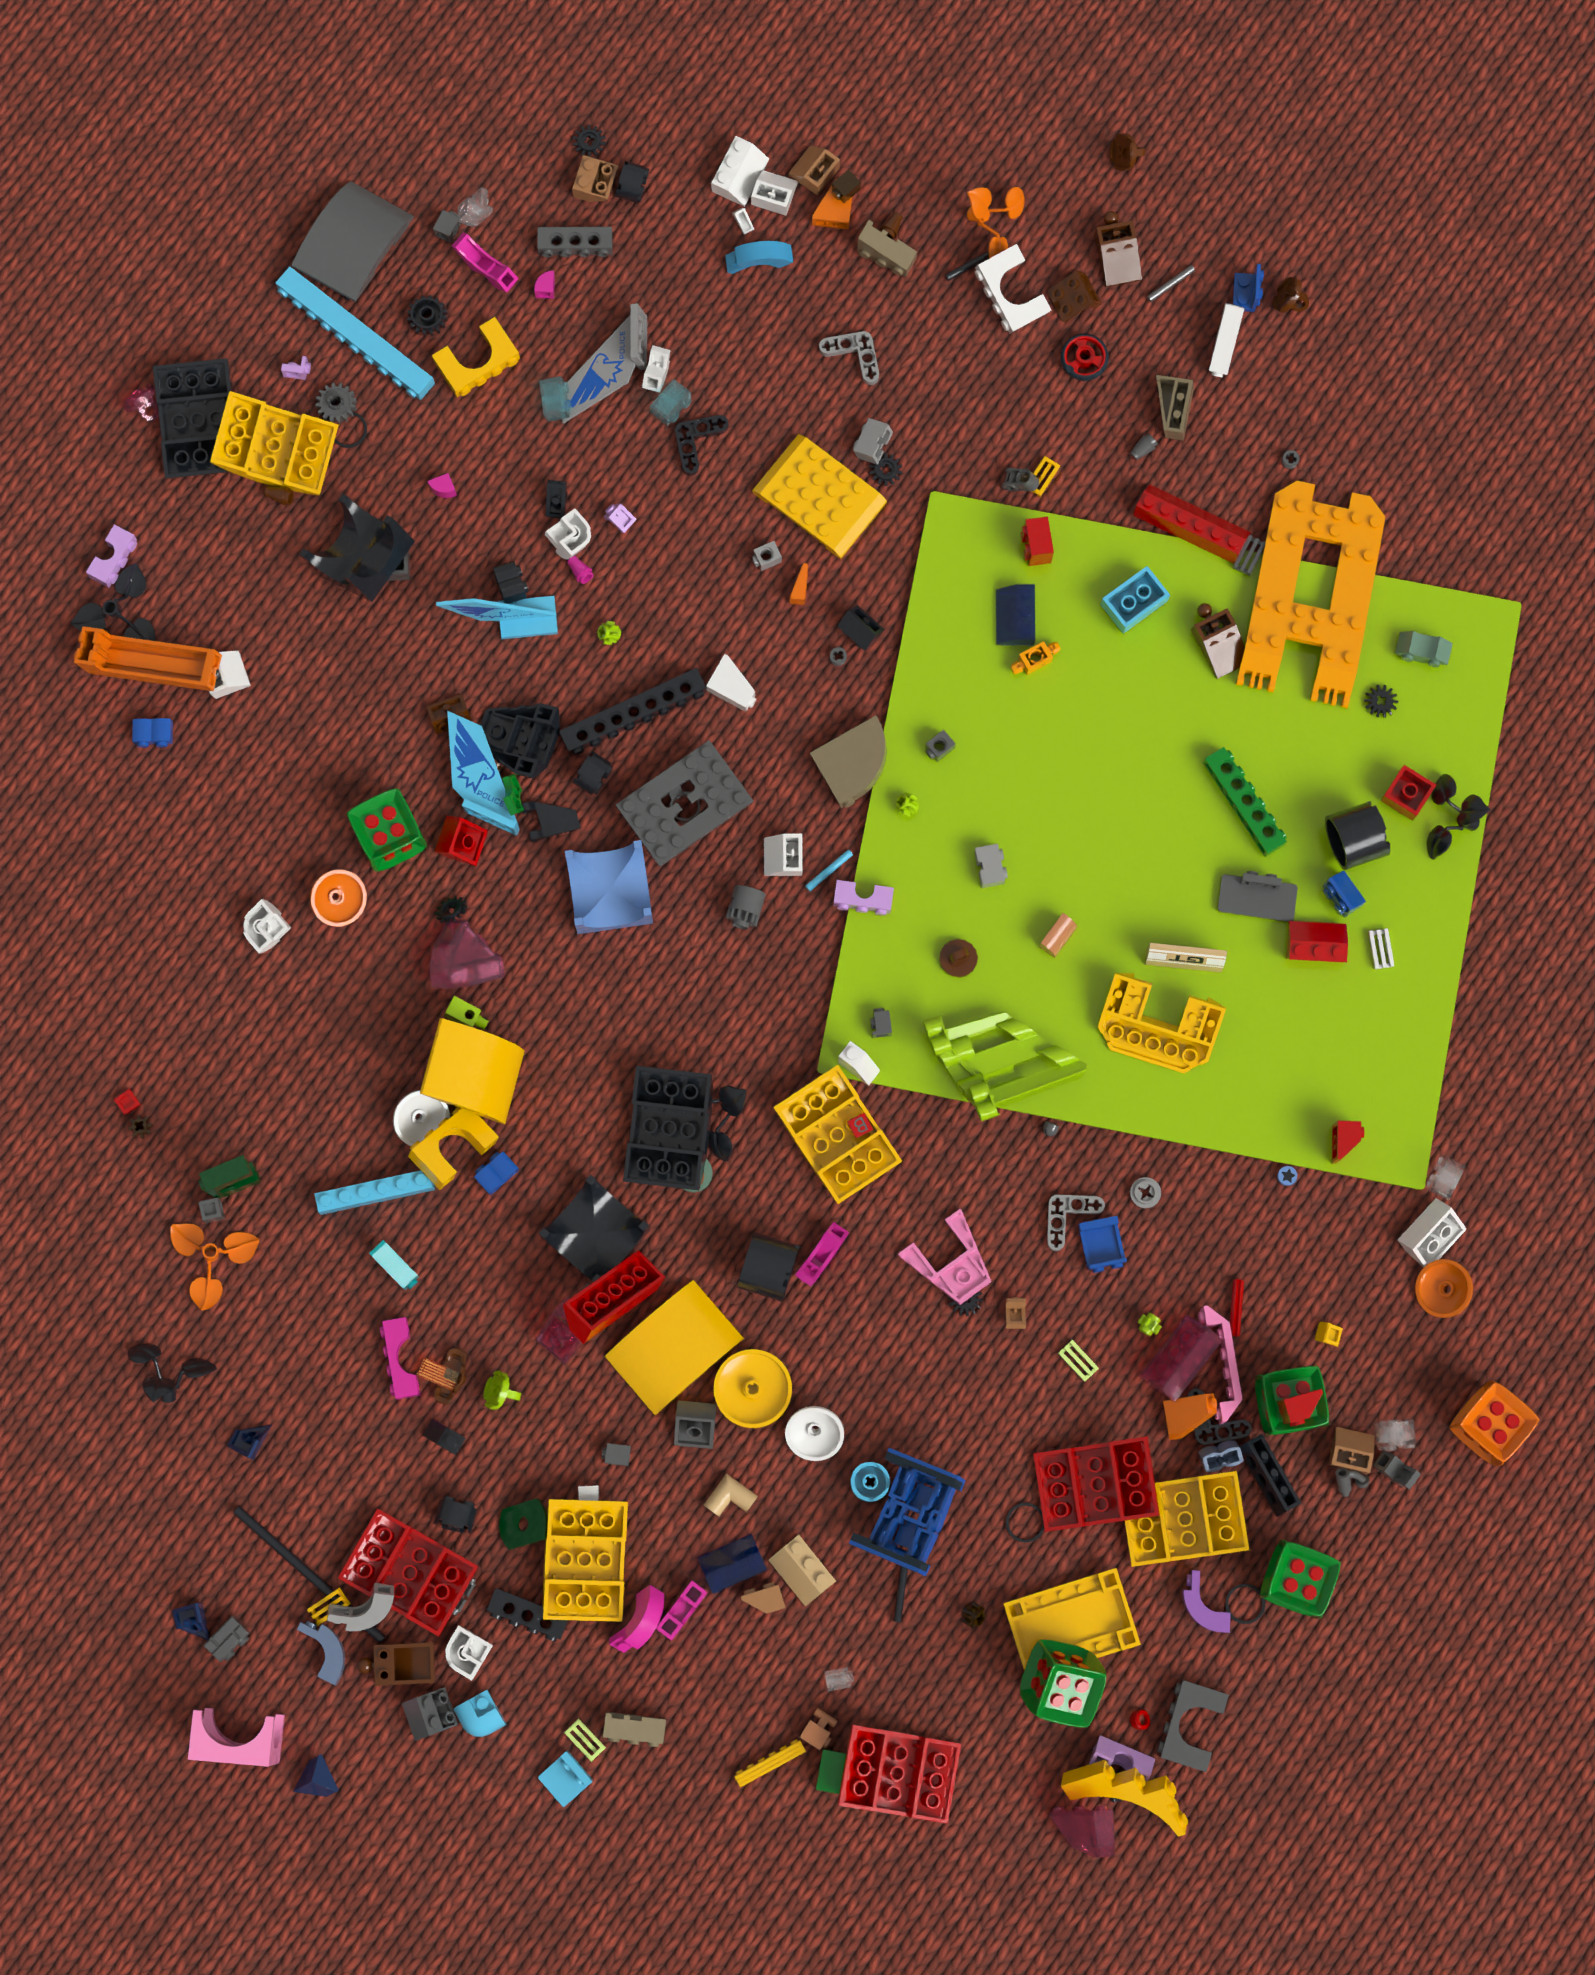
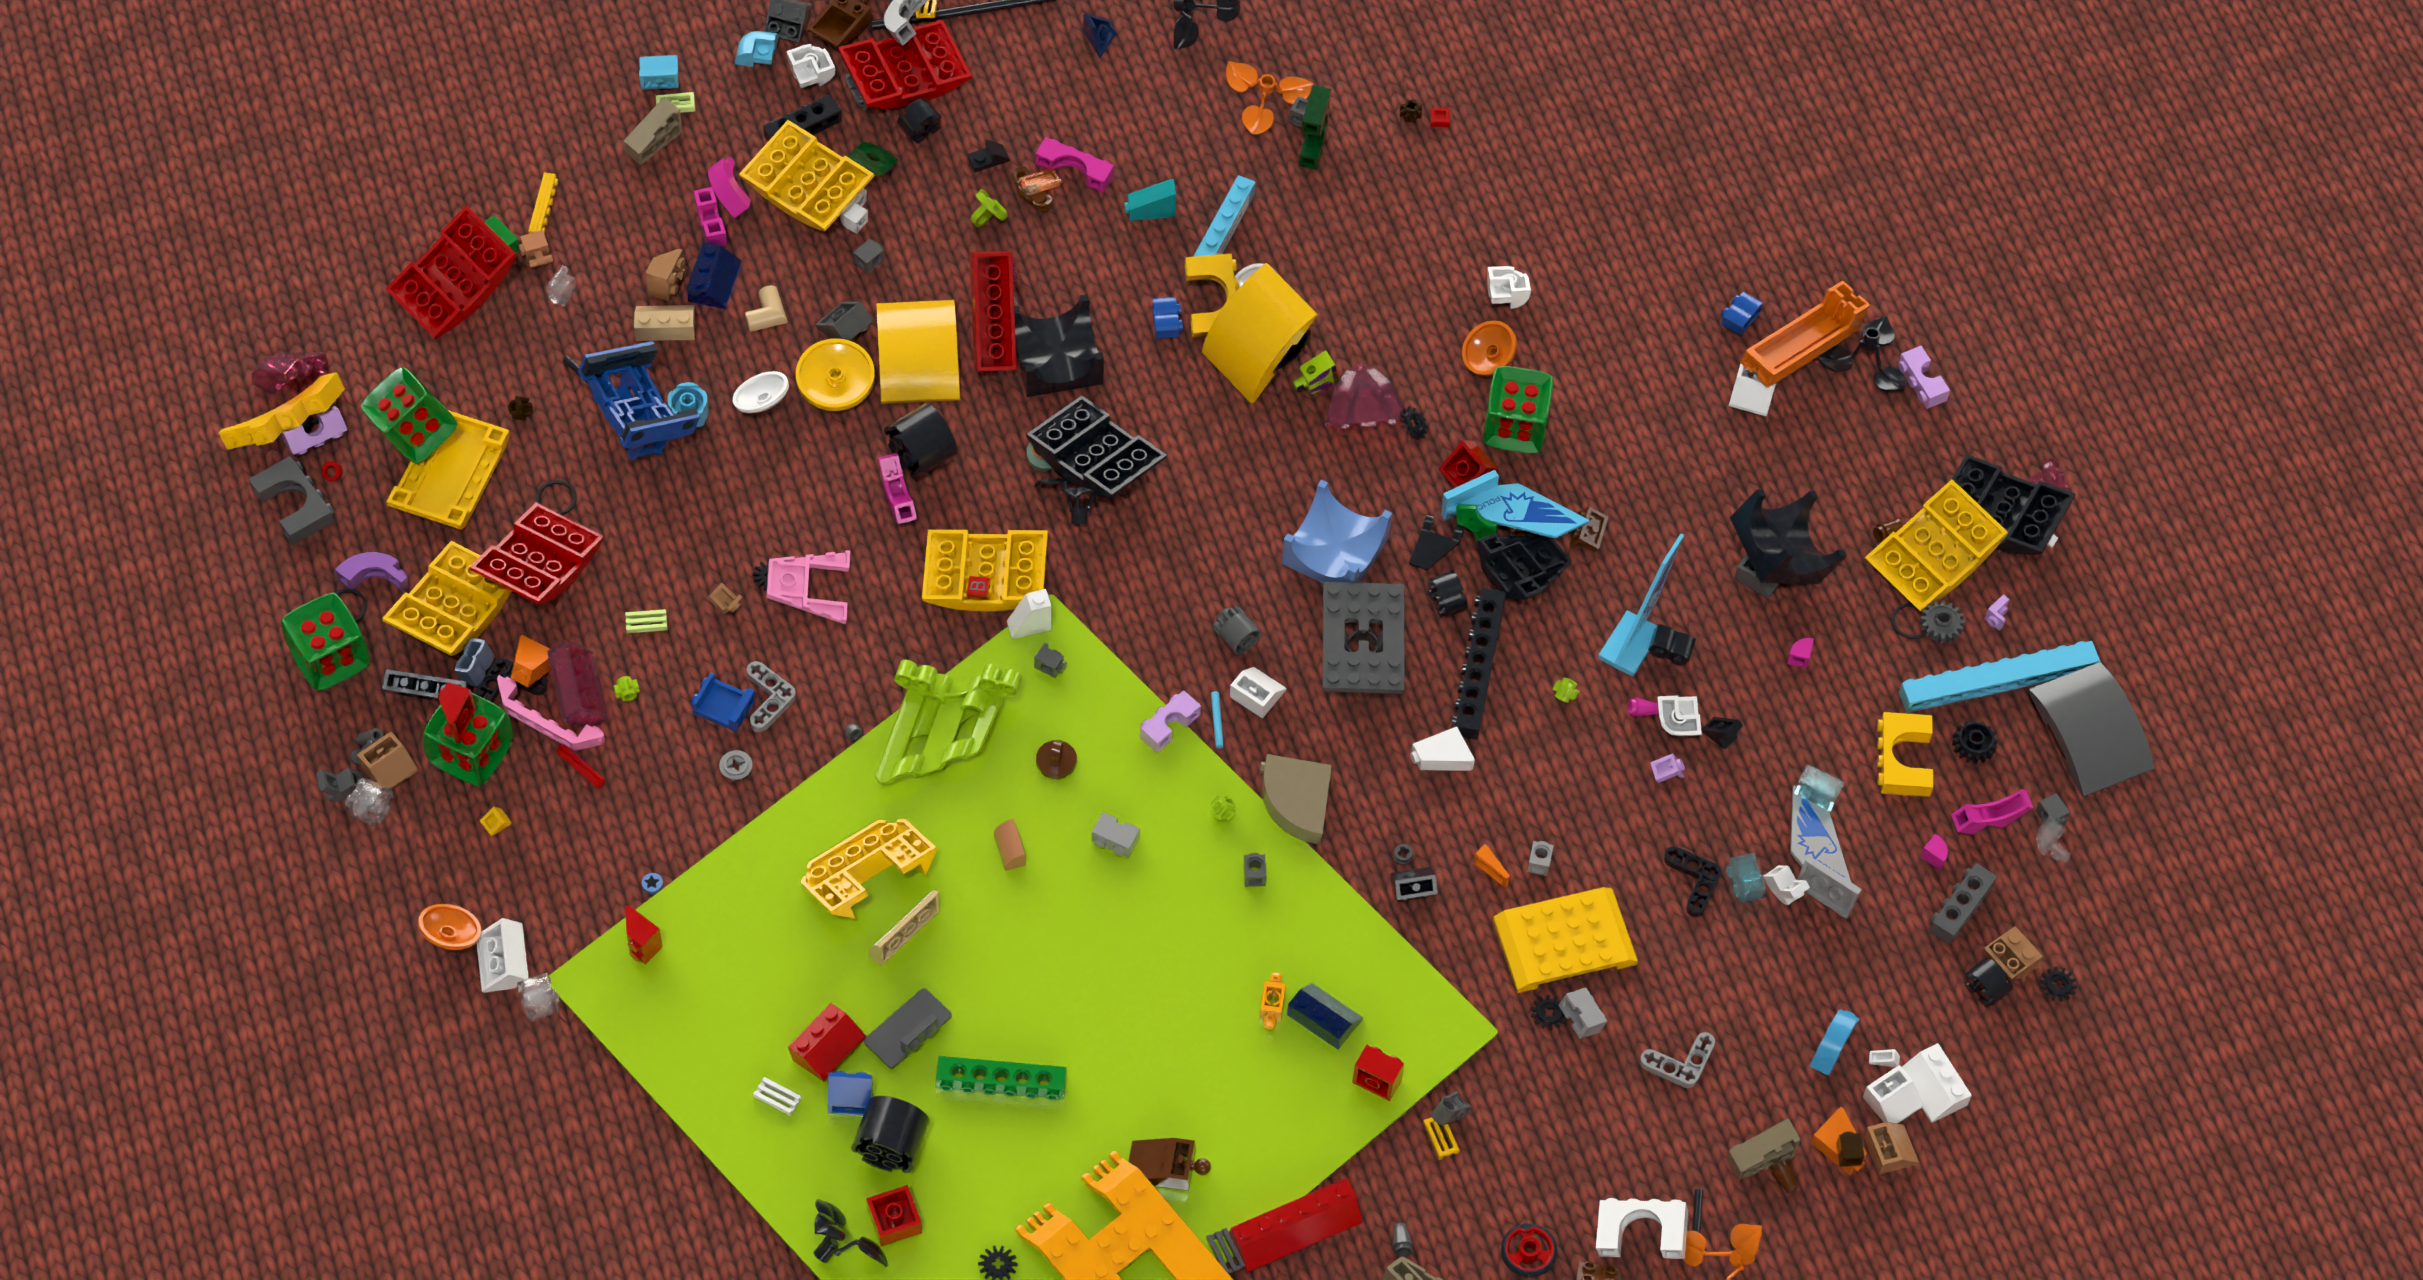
camera: 125 degrees right, 20 degrees down
medium azure brick [1100,566,1170,634] -> none
orange piece [1449,1380,1540,1466] -> none

